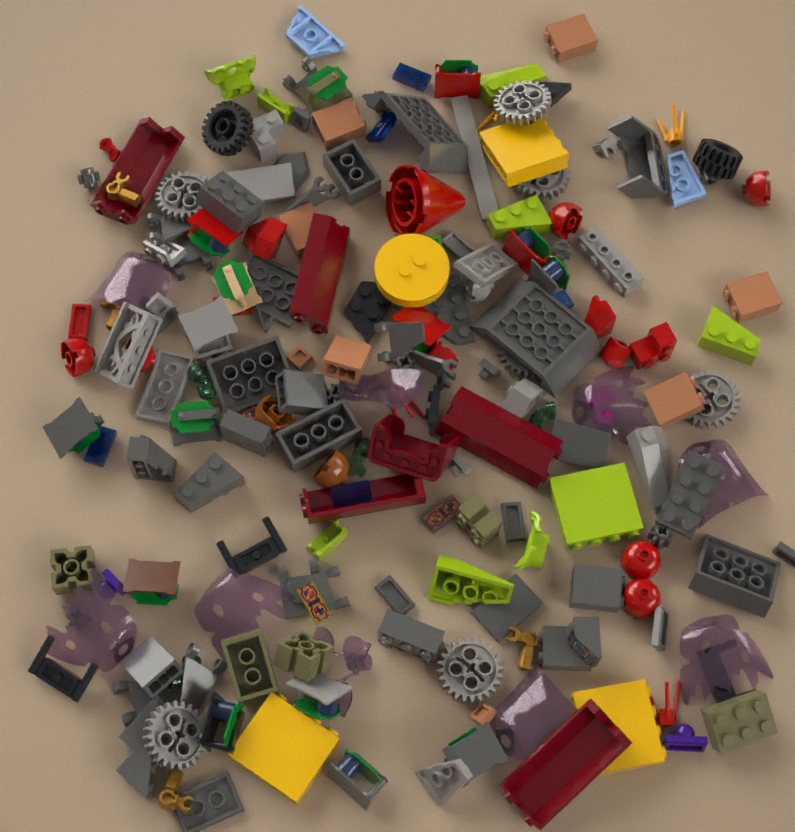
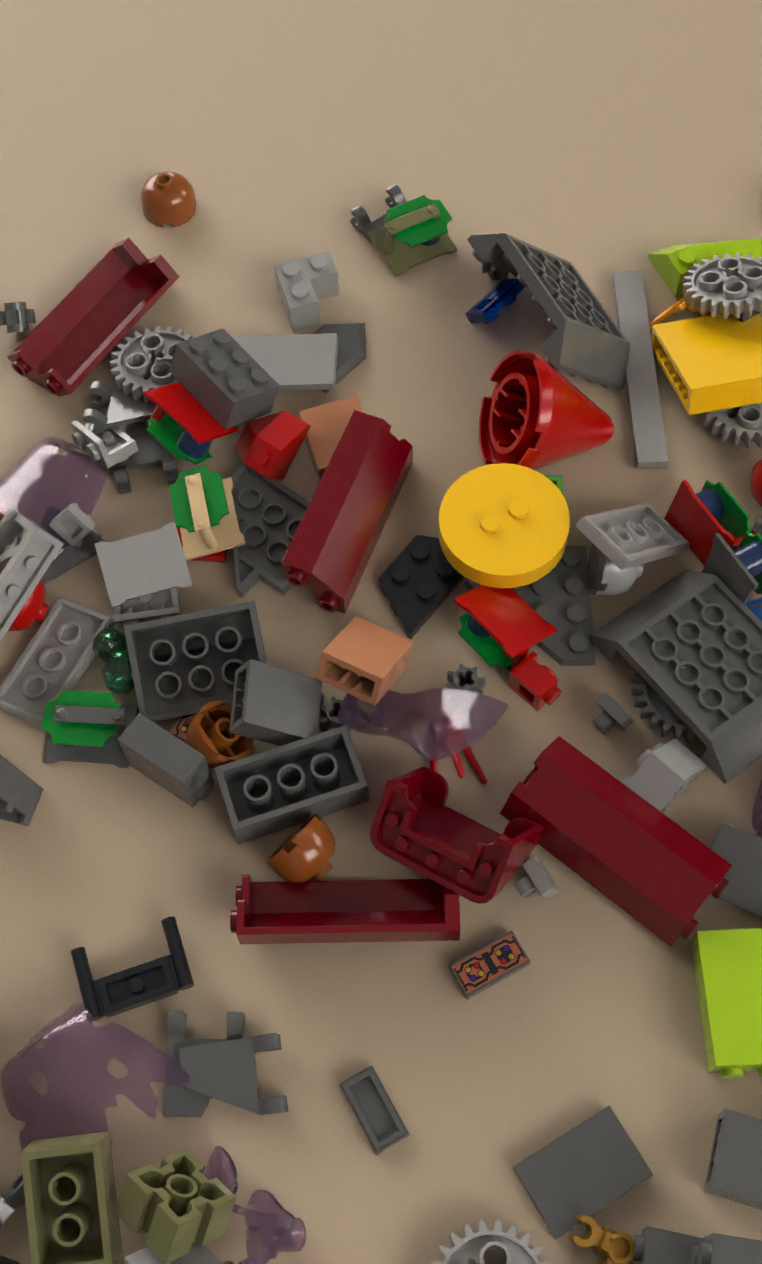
camera: 15 degrees right, 5 degrees down
red piece [100,138,121,162] -> none
pearl gold bar [106,172,141,207] -> none
dark grey wedge [174,452,245,513] -> none
black wheel [202,101,254,156] -> none
lime piece [204,55,256,100] -> none
lime hinge [257,87,295,124] -> none
dark grey flag [285,176,341,212] -> none
light blue wing [286,5,346,59] -> none
nougat tile [286,345,313,371] -> none
dark grey tile [290,107,312,132] -> none
tile [296,580,333,625] -> none
lime hinge [306,519,348,563] -> none
nougat brick [312,98,367,151] -> none
dark grey brick [323,139,381,206] -> none
clear blue plate [330,480,373,508] -> none
clear green arm [349,437,370,477] -> none
dark grey flag [374,321,425,361] -> none
dark grey brick [378,609,445,664] -> none
clear blue plate [392,62,431,92] -> none
dark grey flag [409,349,458,388] -> none
black plate [425,369,445,436] -> none
lime wedge [427,554,514,605] -> none
red piece [434,60,481,99] -> none
light grey tile [442,230,476,259] -> none
olive brick [456,493,502,549] -> none
lime wedge [486,194,552,240] -> none
dark grey tile [501,502,526,543] -> none
lime piece [514,511,550,570] -> none
clear green arm [528,401,557,430] -> none
none -> dark orange cylinder [141,171,196,228]

